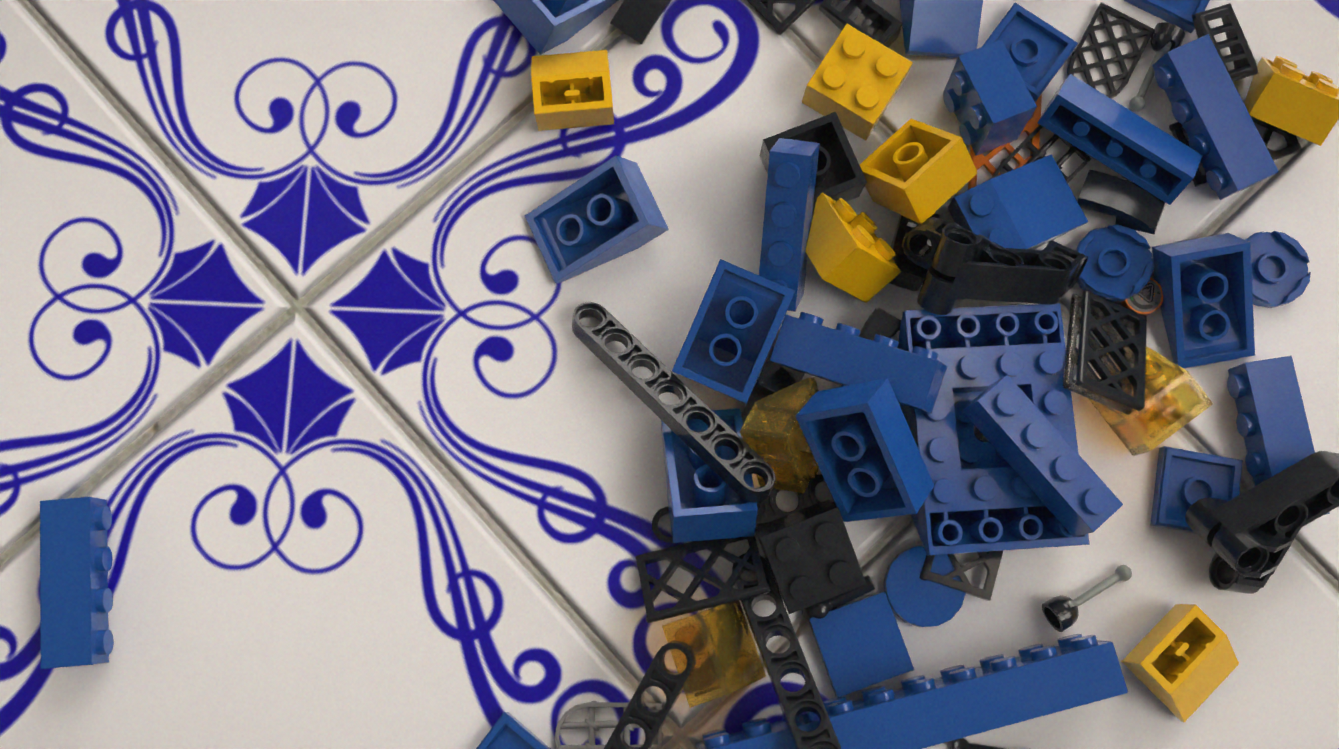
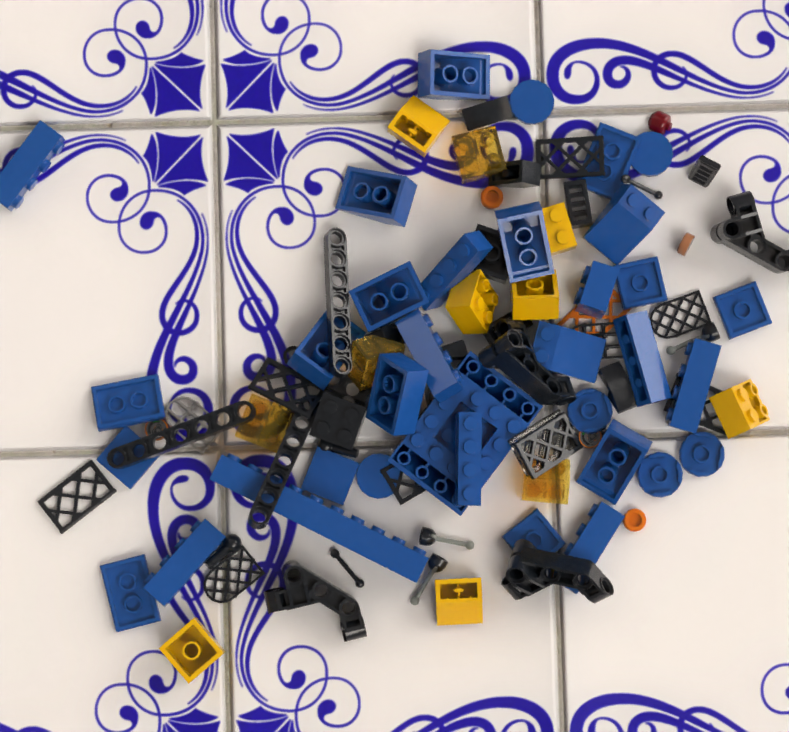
camera: 45 degrees right, 5 degrees up
black slope [1192,3,1259,81] -> none
none -> hinge [410,553,448,605]
none -> clear yellow slope [451,125,507,184]
none -> orange tile [481,186,503,209]
none -> black slope [488,160,541,188]
none -> blue slope [494,201,555,283]
none -> orange tile [623,509,646,532]
none -> blue tile [679,432,725,477]

